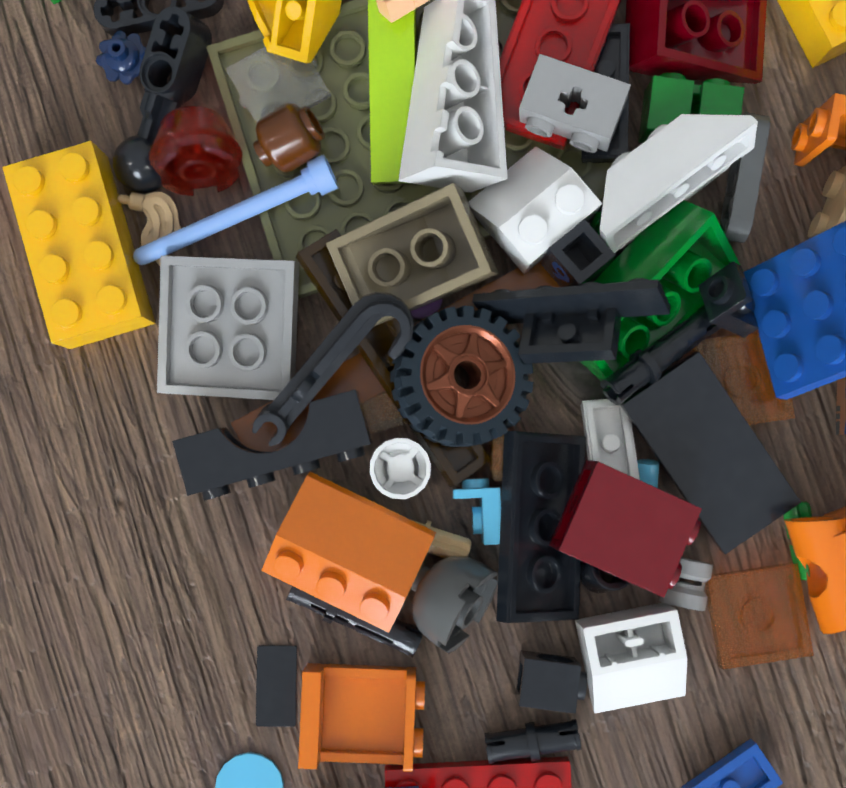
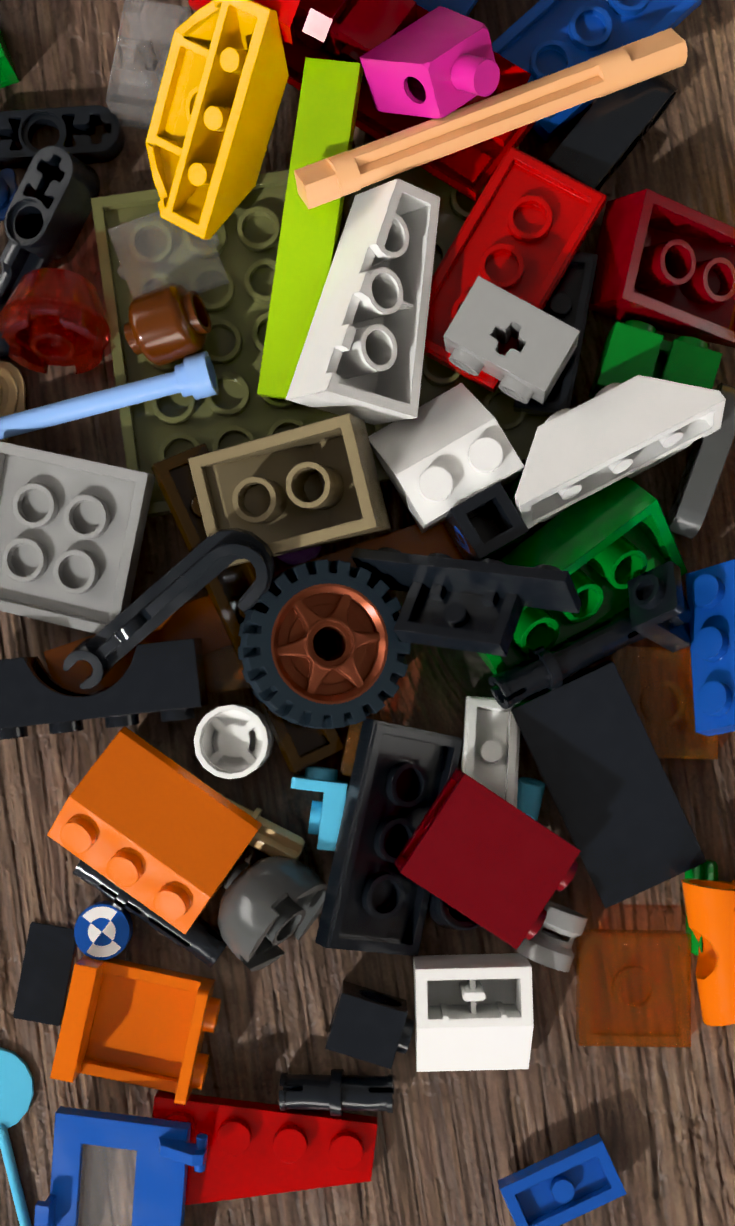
camera: 10 degrees right, 0 degrees up
none -> blue tile [74,901,133,960]

